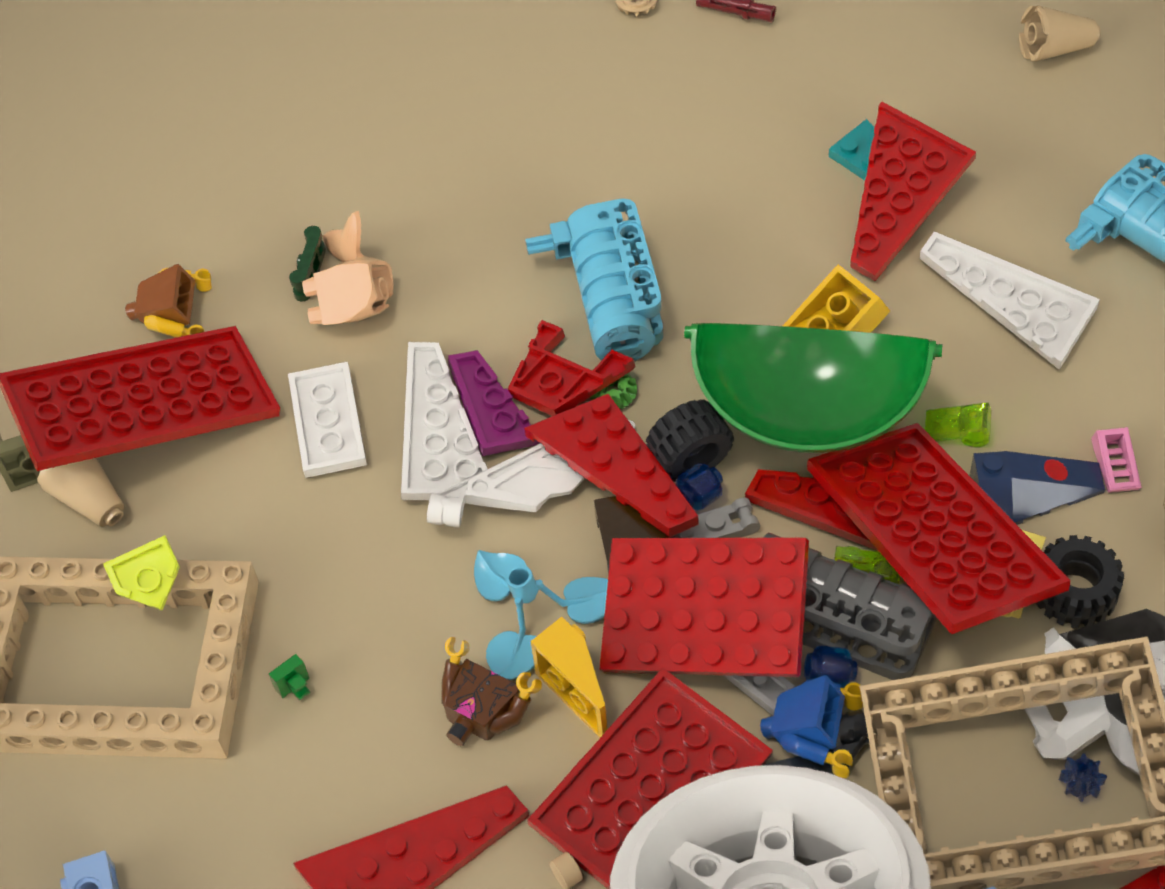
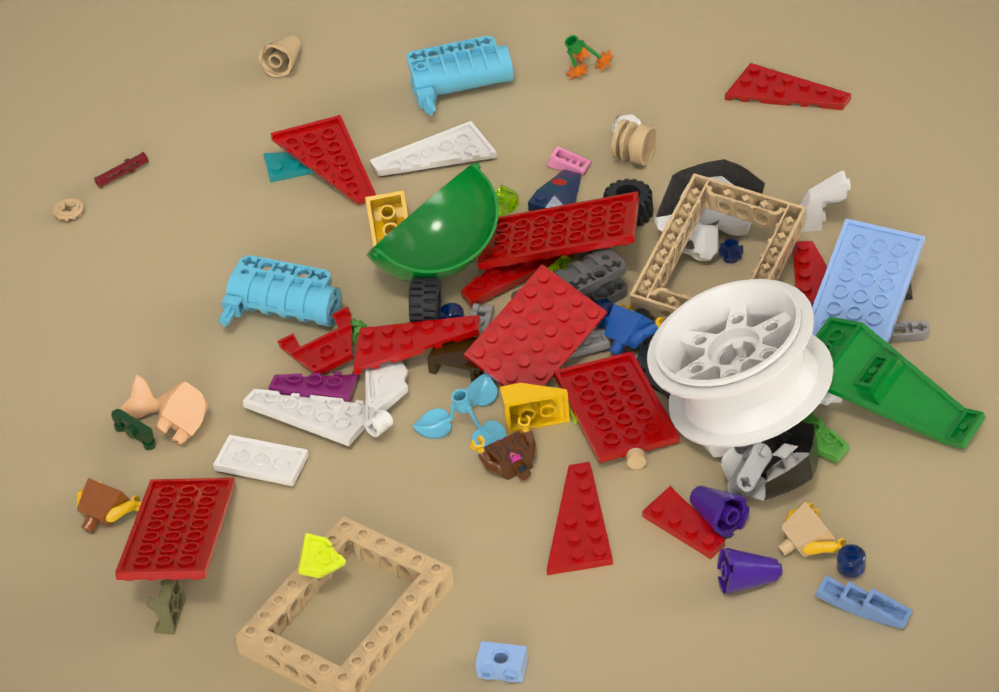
camera: 60 degrees left, 10 degrees down
tan cone [37,458,124,527] -> none
green tile [269,654,310,701] -> none

